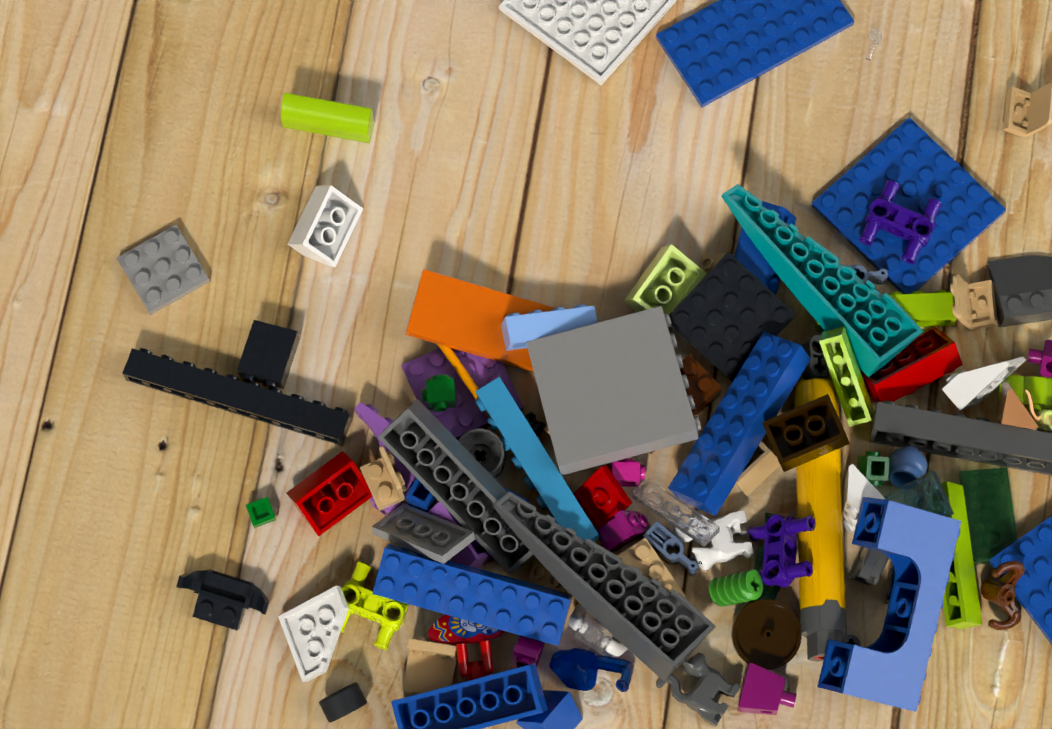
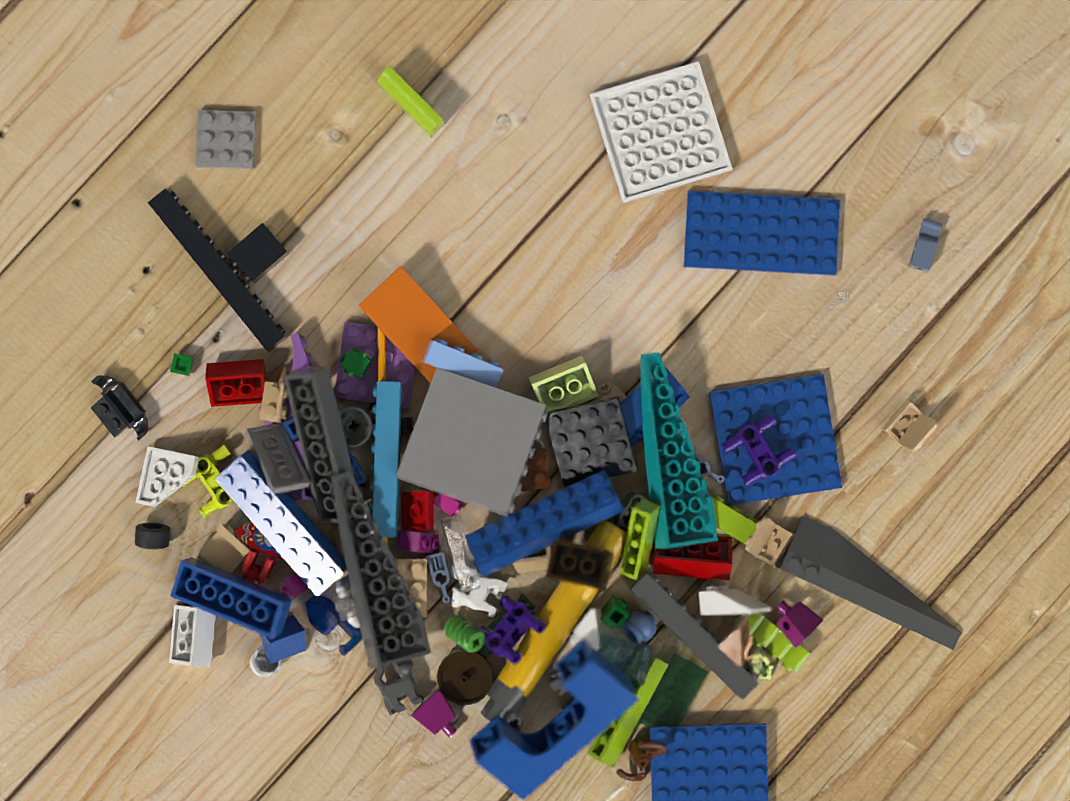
camera: 30 degrees right, 15 degrees up
white slope [287,185,363,267] -> none

